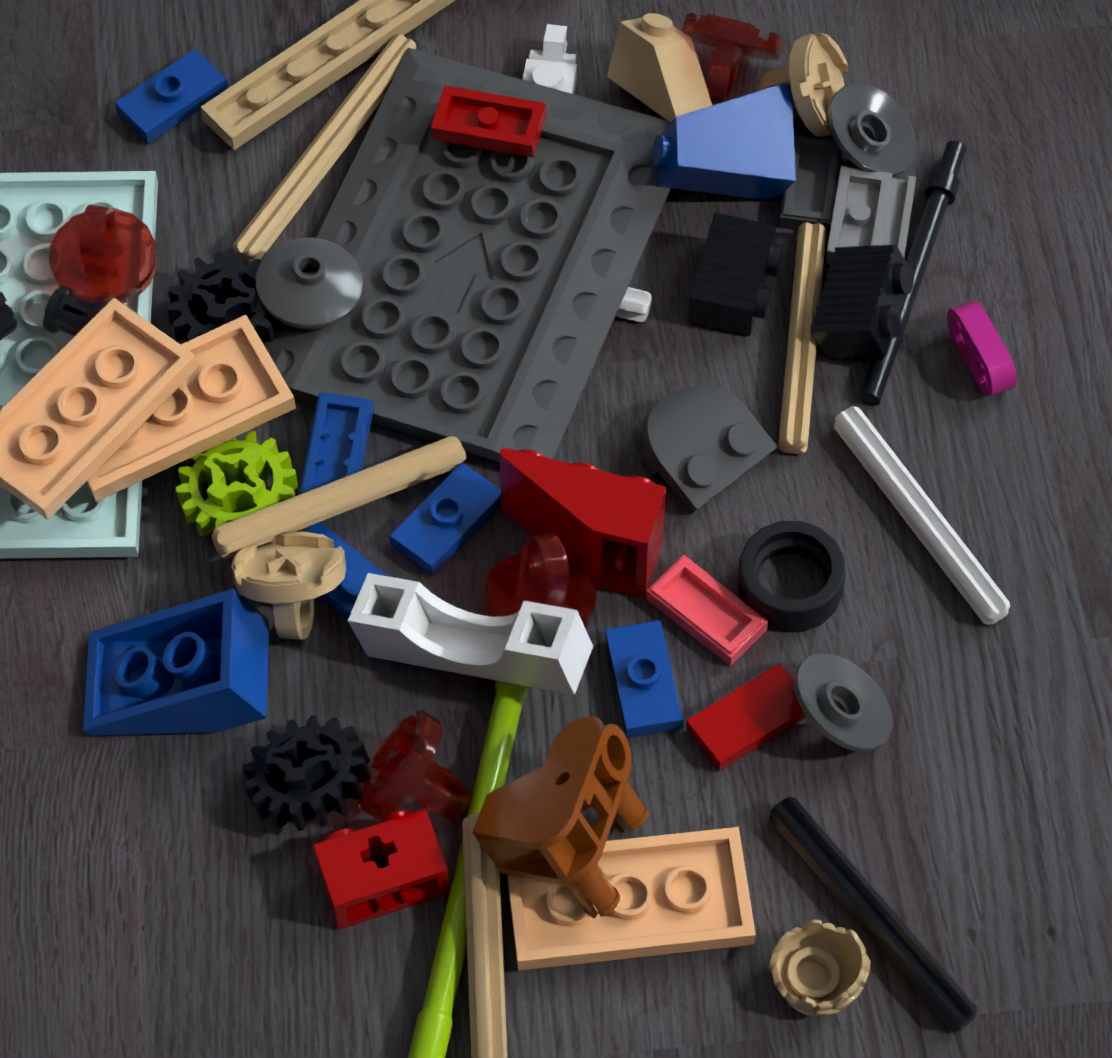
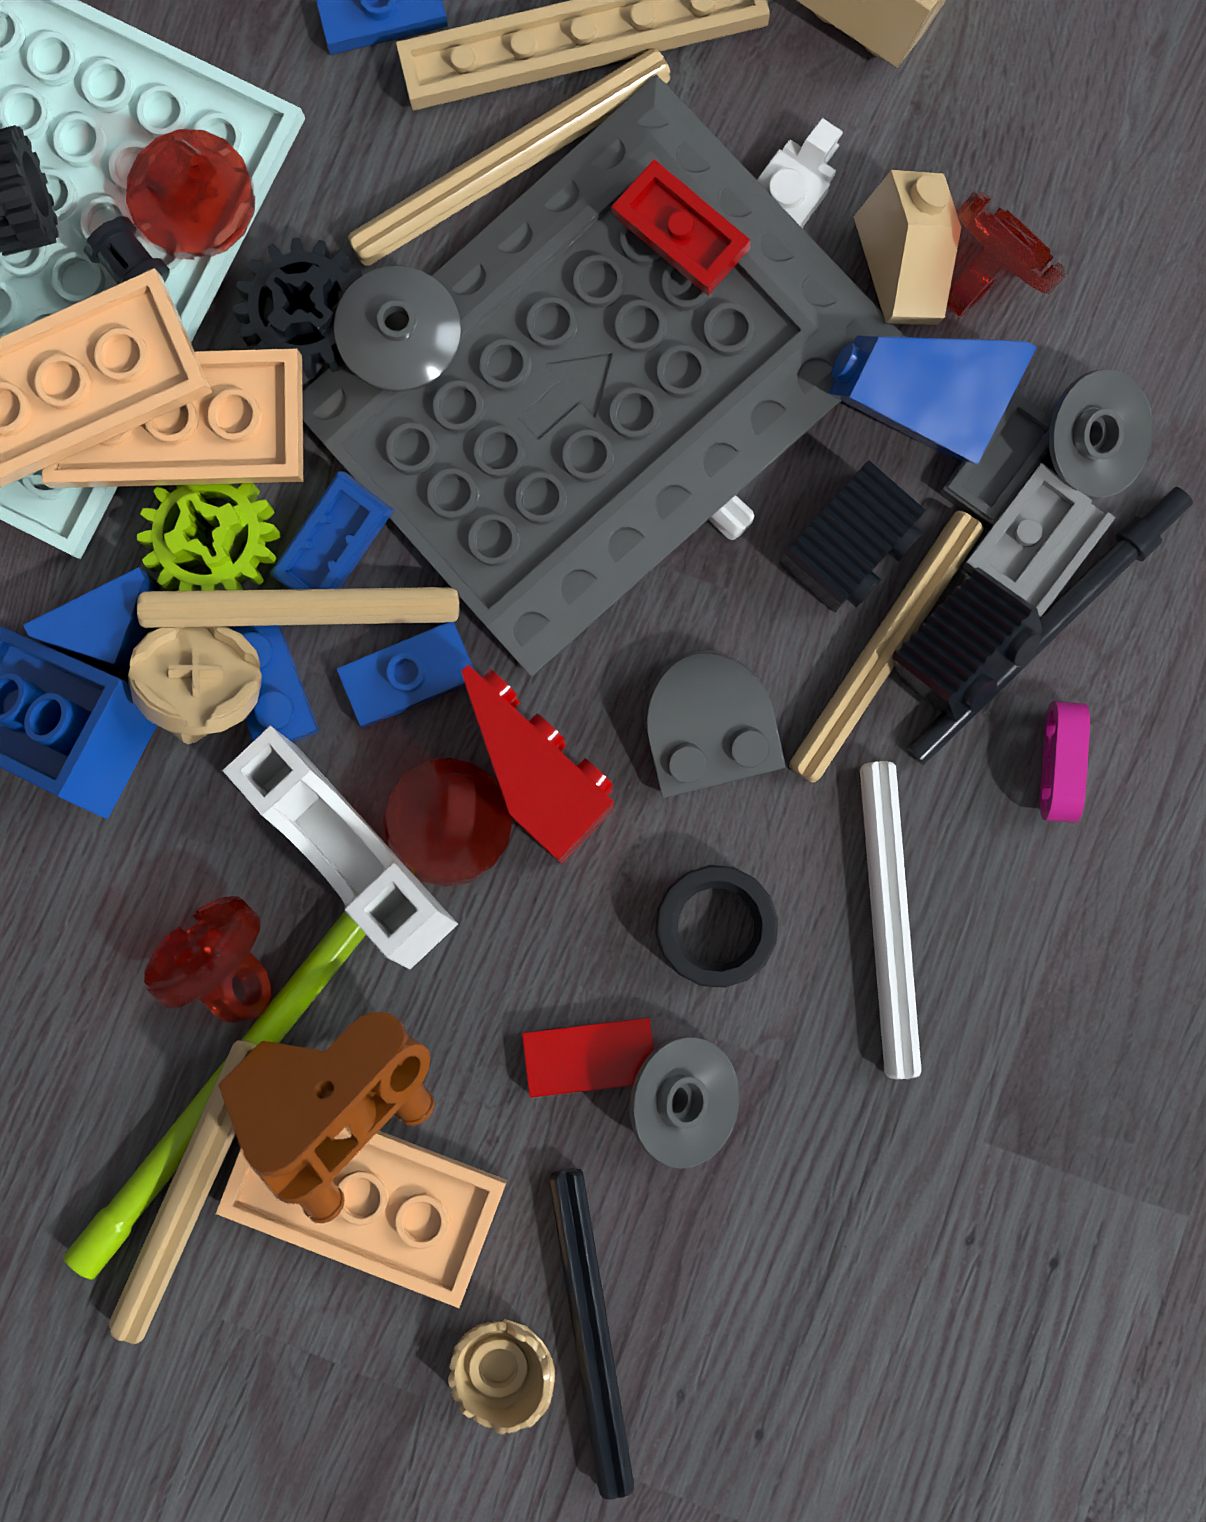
camera: 30 degrees right, 25 degrees up
black gear [243,715,371,831] -> none
red brick [313,808,450,930] -> none
blue plate [605,620,683,738] -> none
coral tile [646,555,768,667] -> none
tan tile [756,33,848,138] -> none
none -> blue slope [23,567,160,672]

